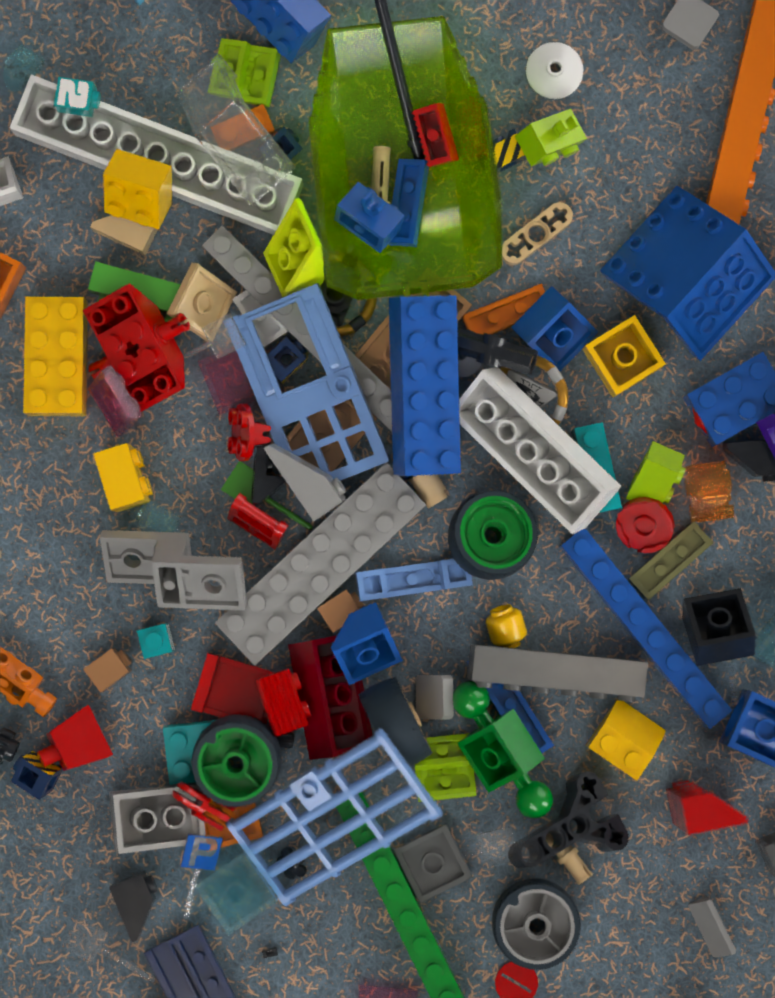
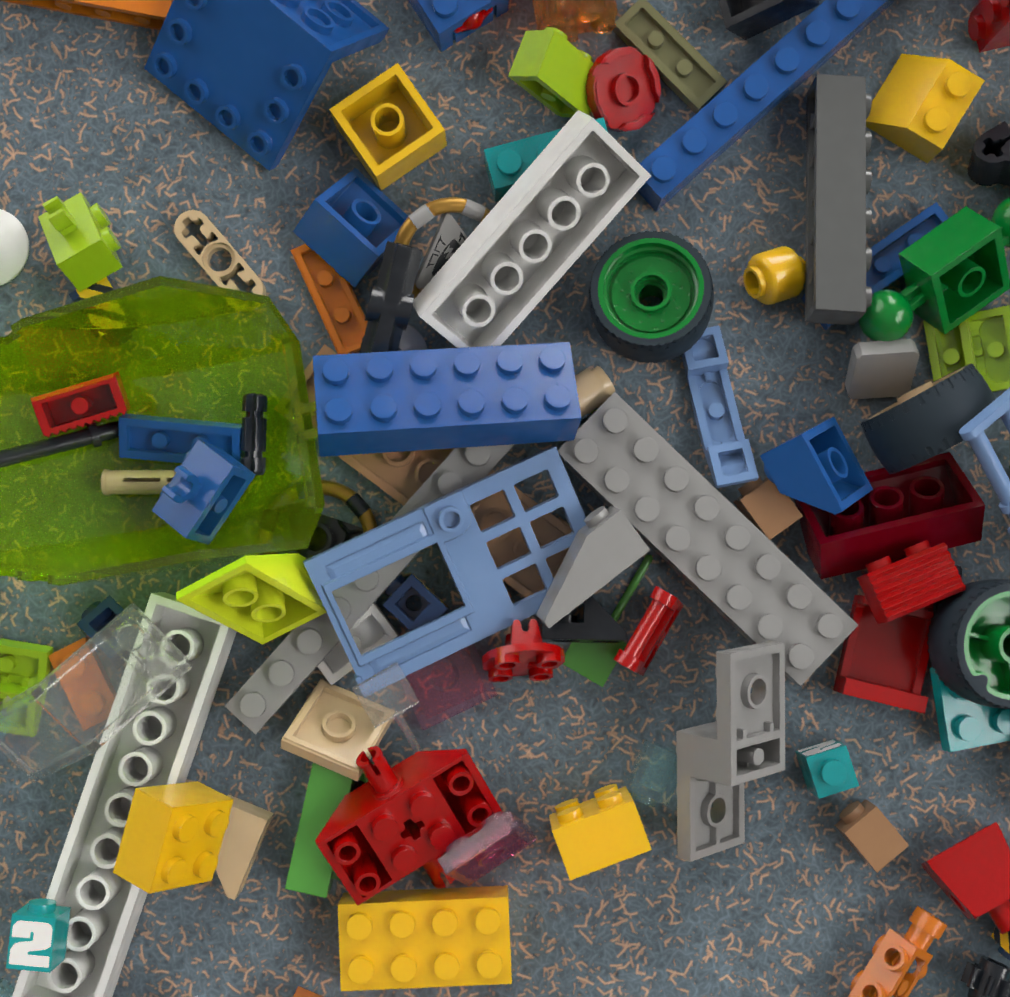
camera: 95 degrees left, 0 degrees up
none -> black axle [241,393,268,475]

